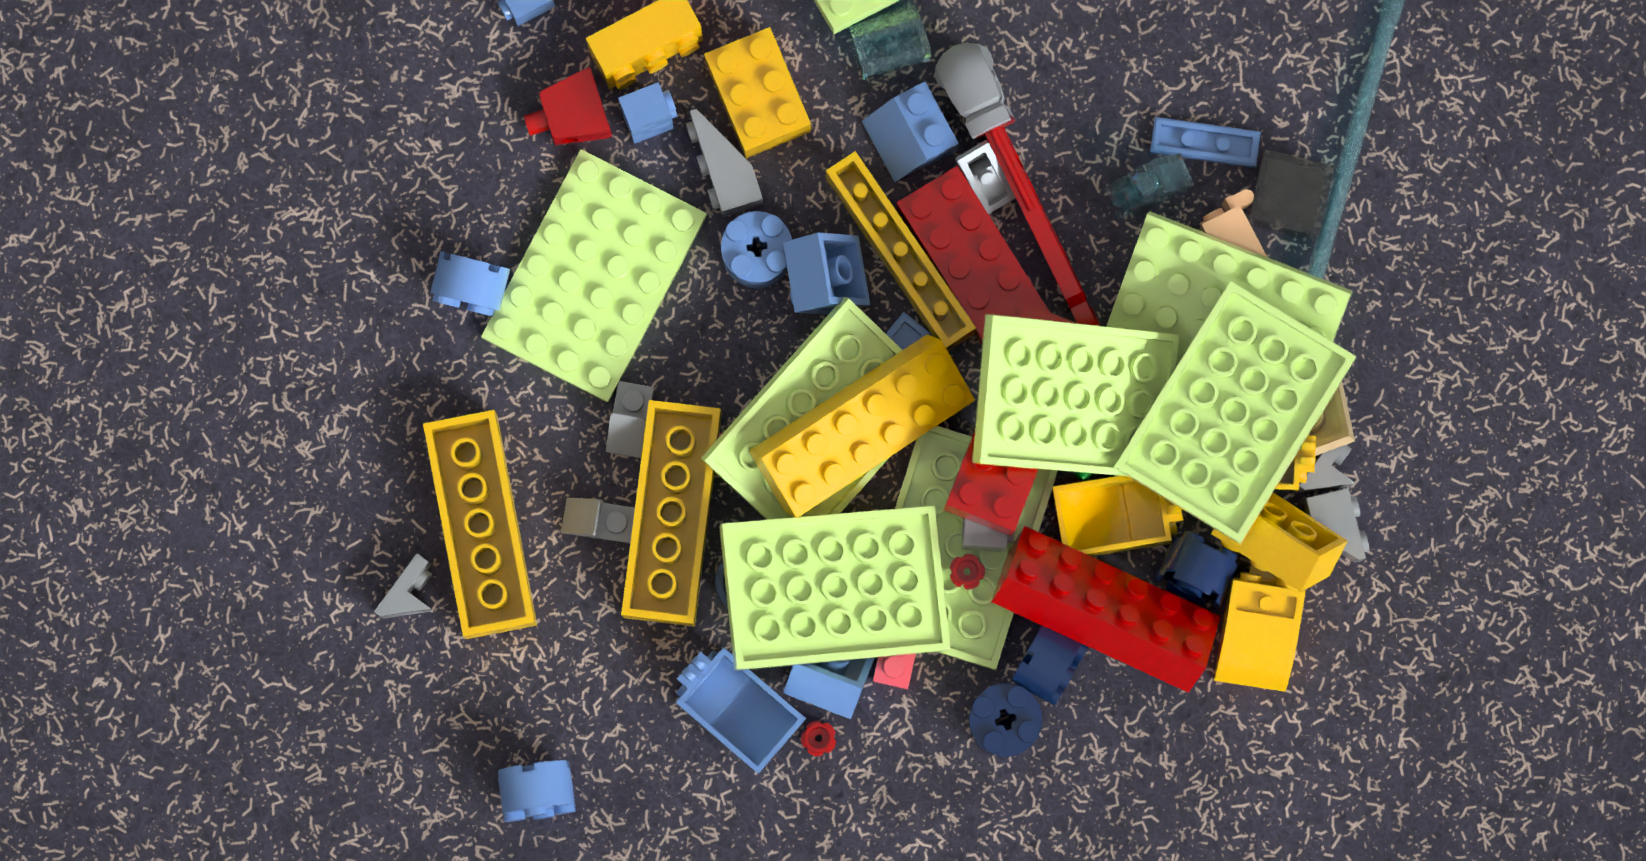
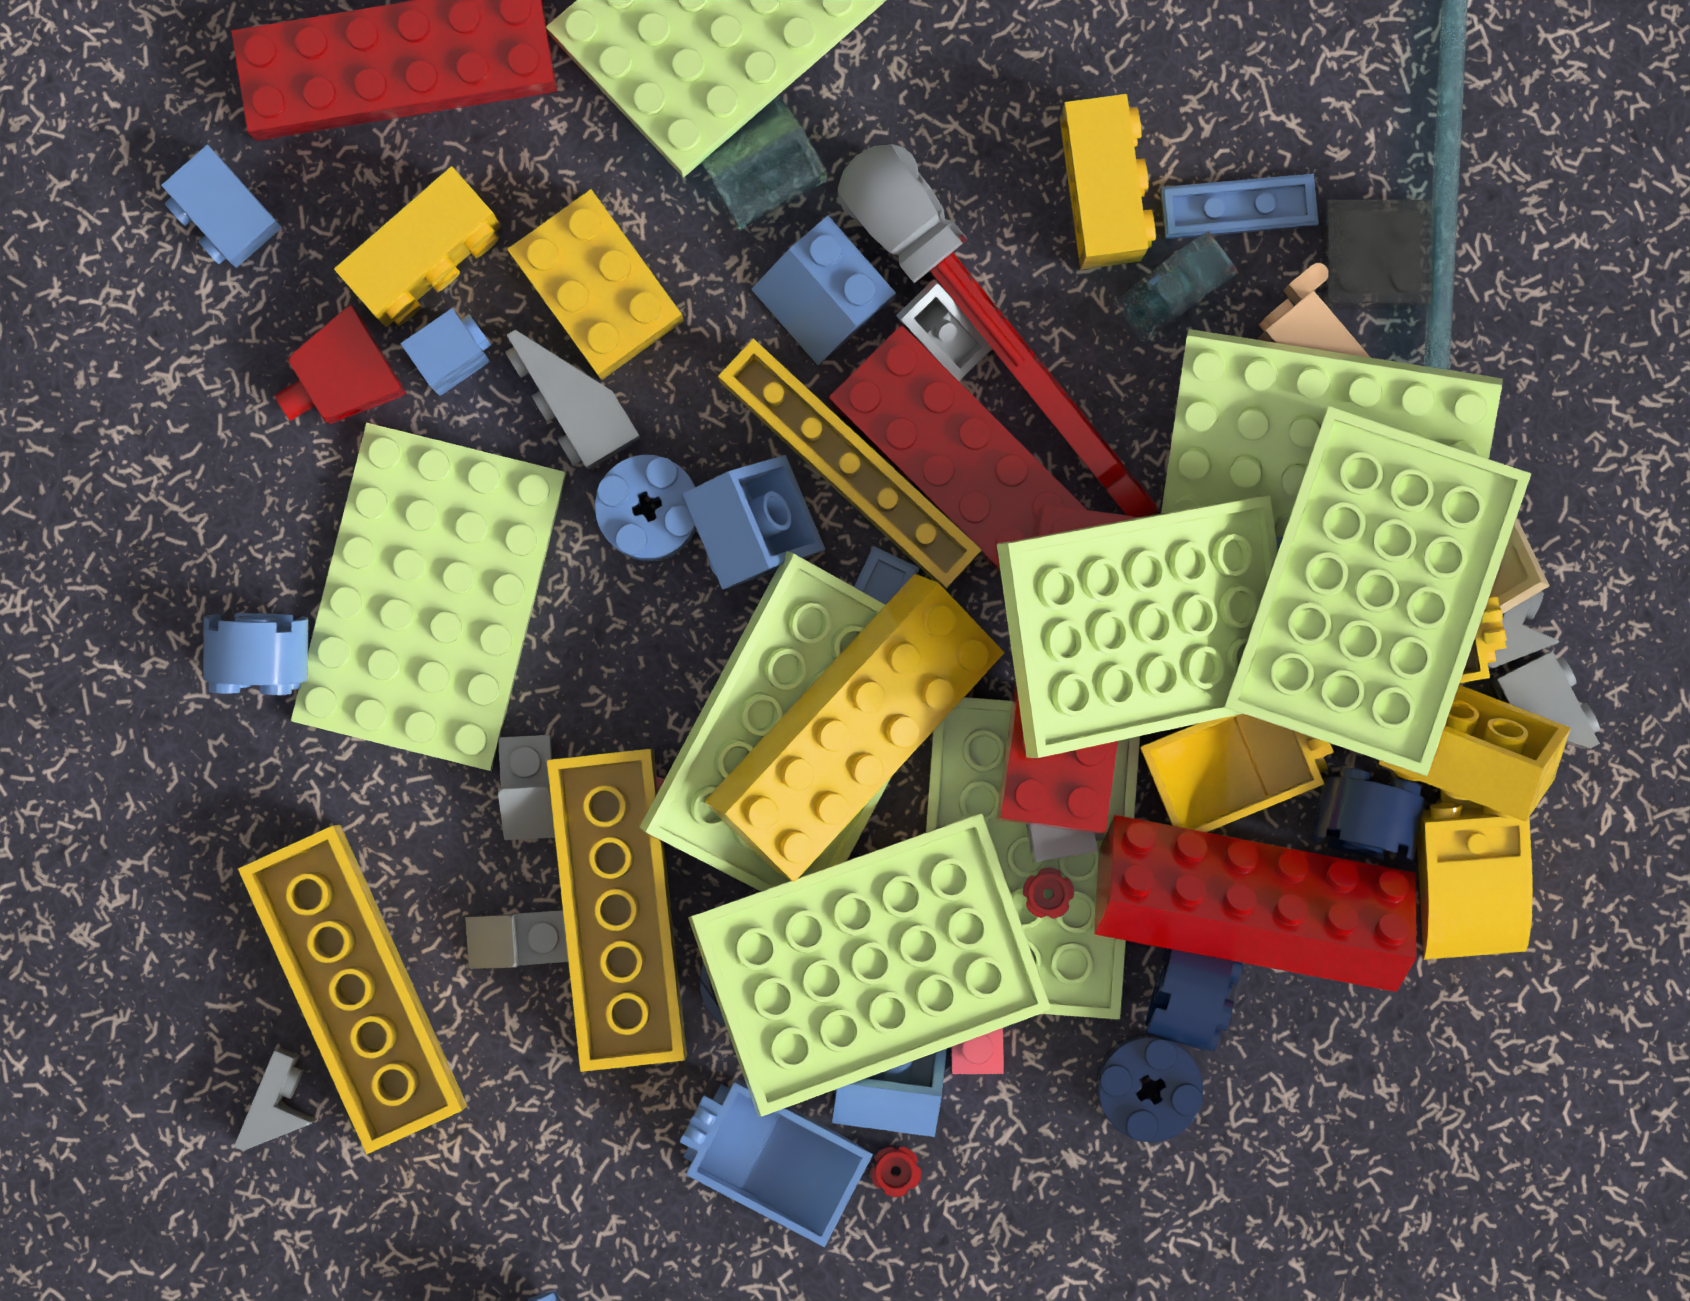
camera: 15 degrees left, 5 degrees up
none -> yellow brick [1060,94,1156,270]

